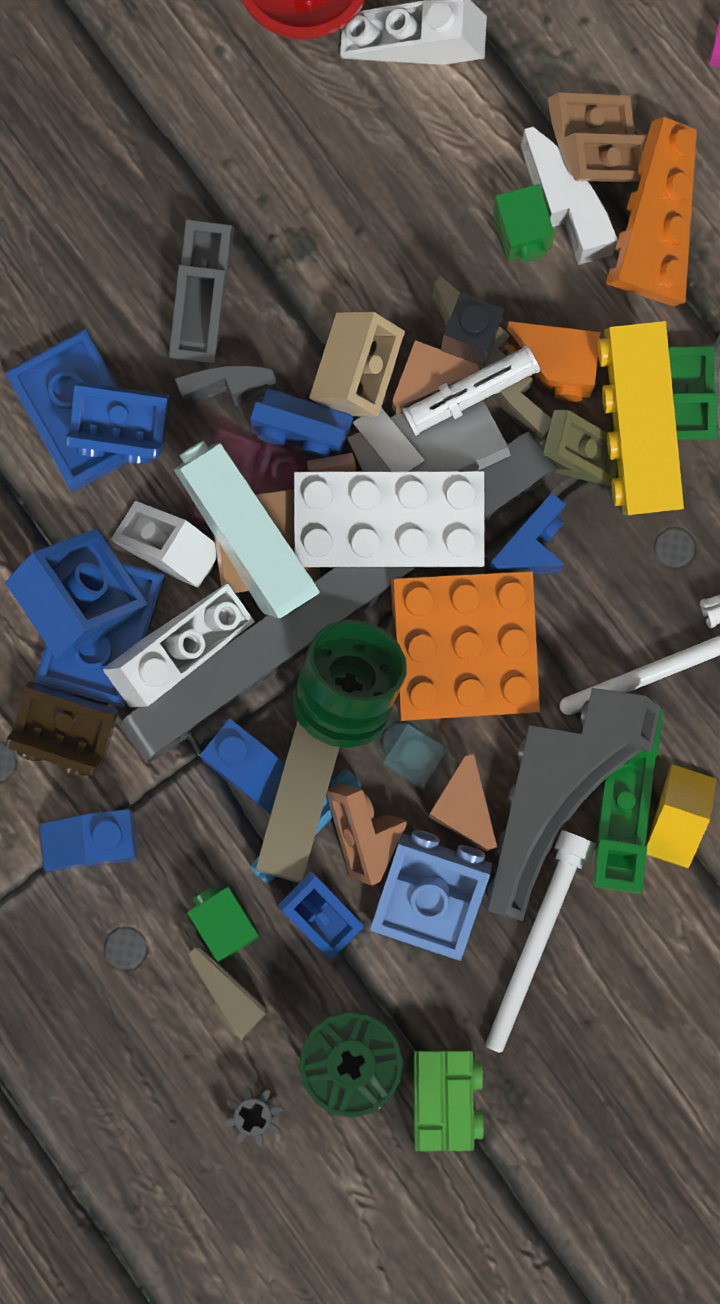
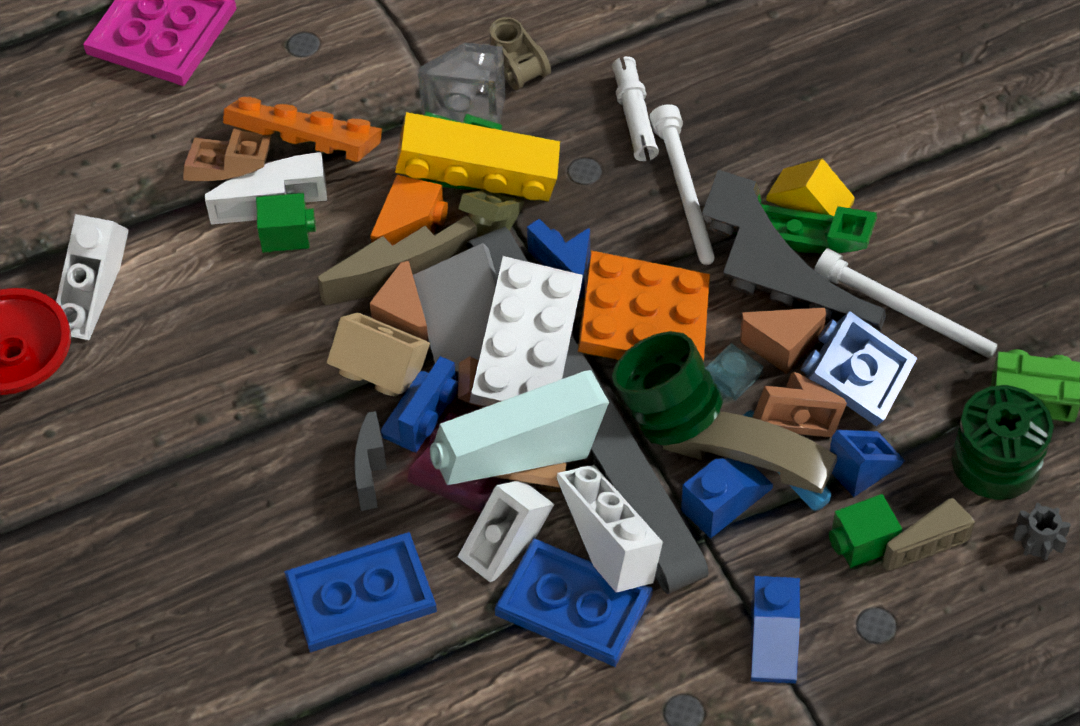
camera: 75 degrees left, 25 degrees down
blue slope [5,529,149,660] -> none
dark brown bracket [5,681,119,776] -> none
blue bracket [65,382,170,463] -> none
dark grey slope [169,220,234,363] -> none
white sticker [353,407,425,472] -> none
white pin [402,345,540,436] -> none
black brick [441,292,505,367] -> none

